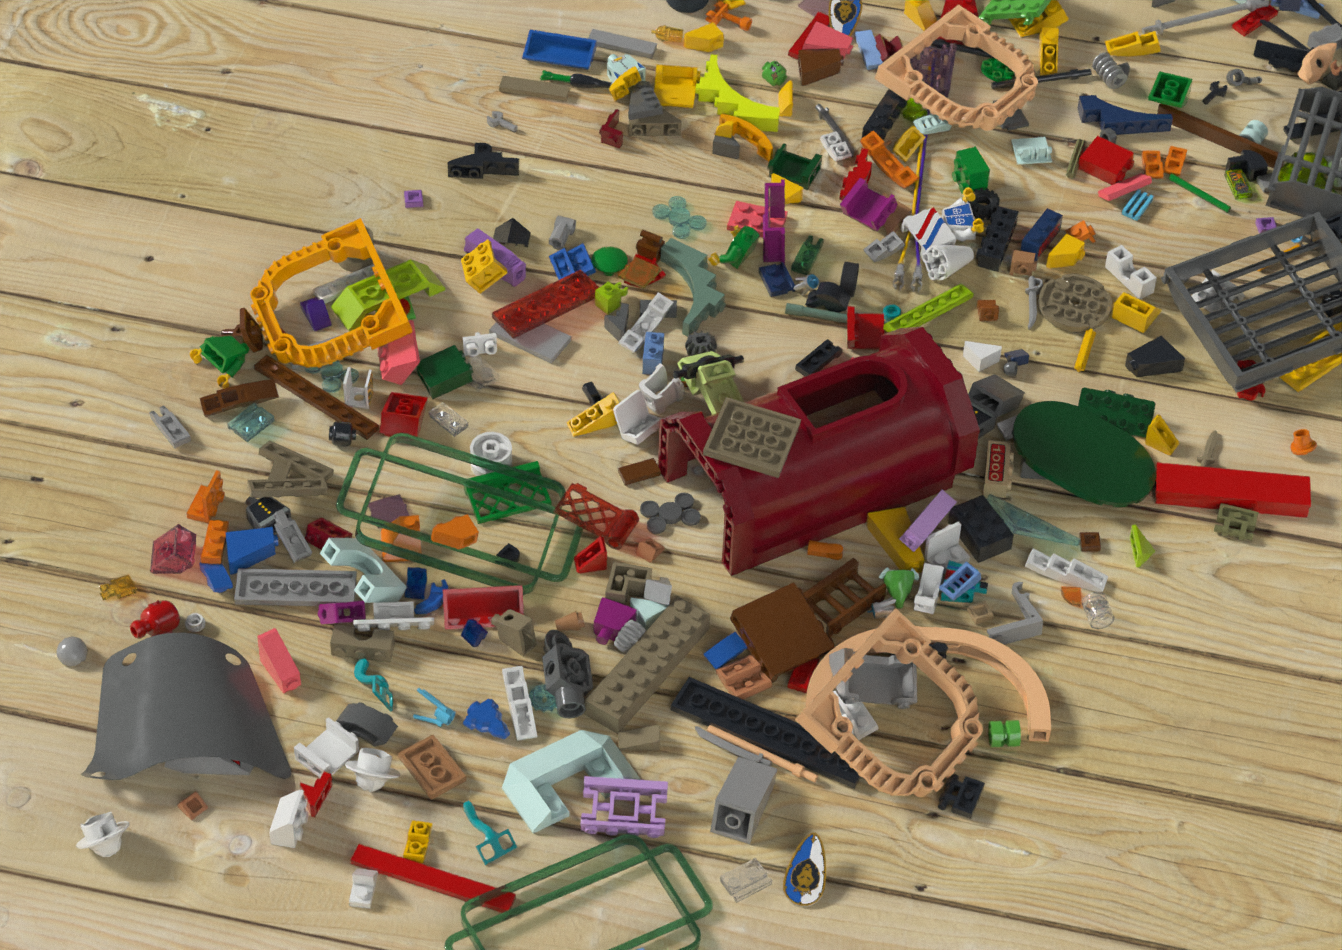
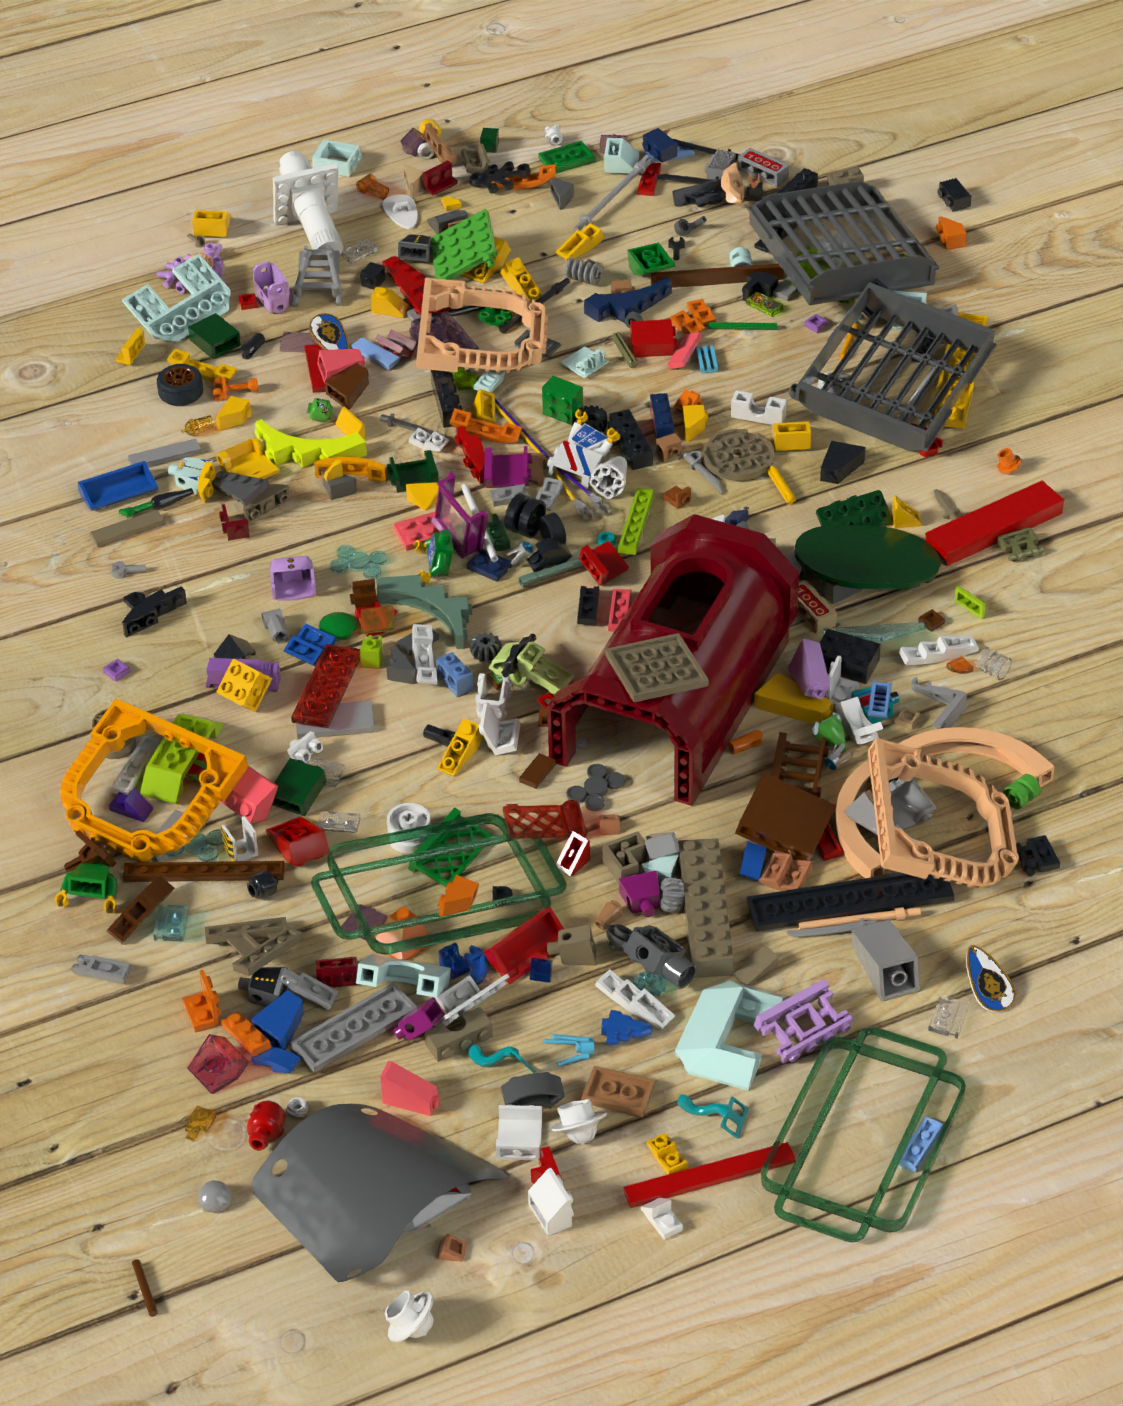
camera: 35 degrees left, 5 degrees down
none -> lavender piece [270,556,316,601]
none -> white piece [461,484,498,562]
none -> light grey plate [489,484,528,507]
none -> black wheel [504,493,546,539]
none -> medium nougat brick [611,279,635,294]

